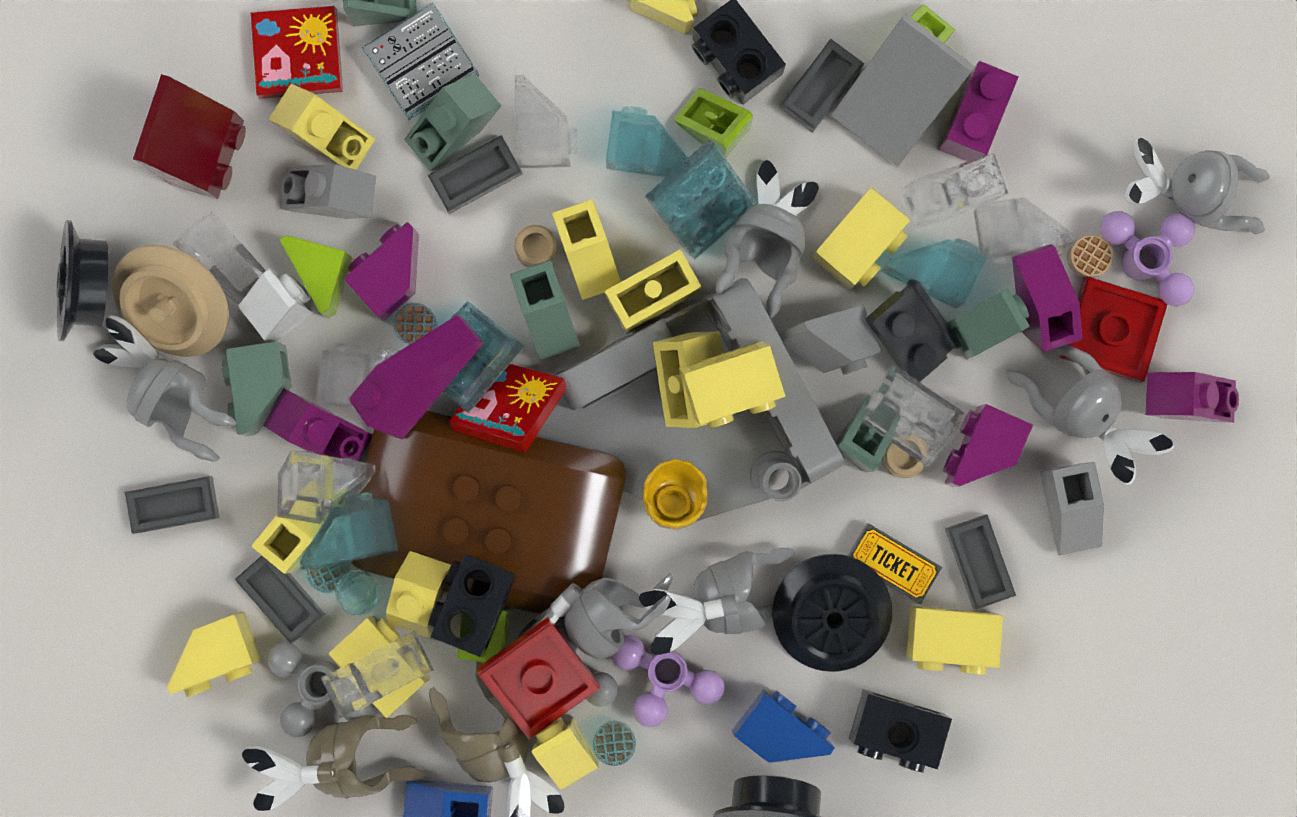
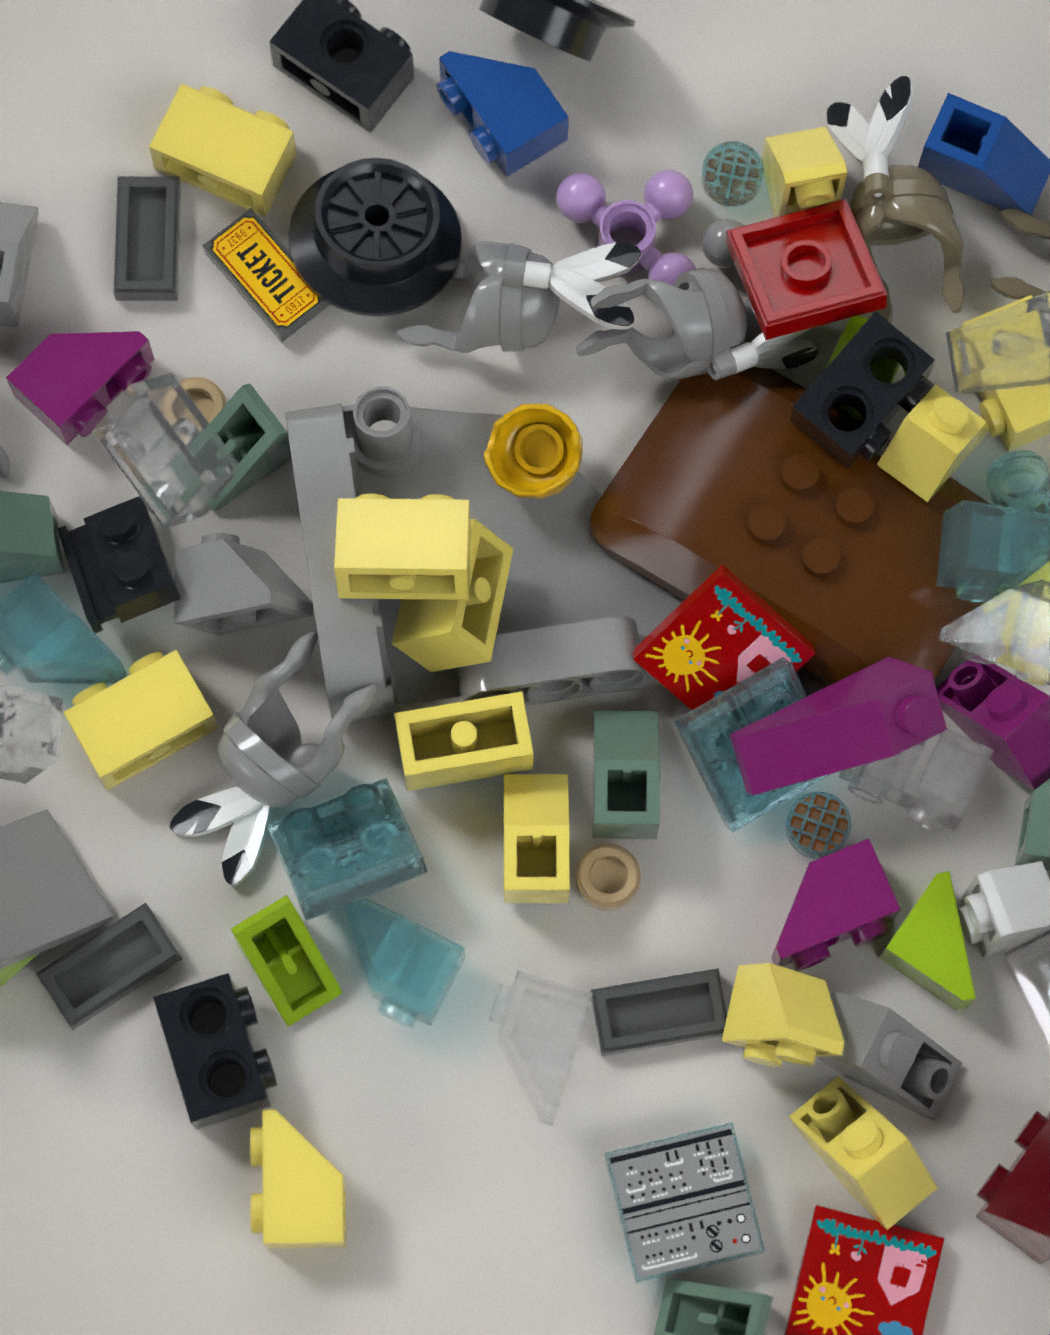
camera: 160 degrees left, 10 degrees down
sand green slope [404,74,502,171] -> none
none -> light yellow slope [721,963,845,1067]

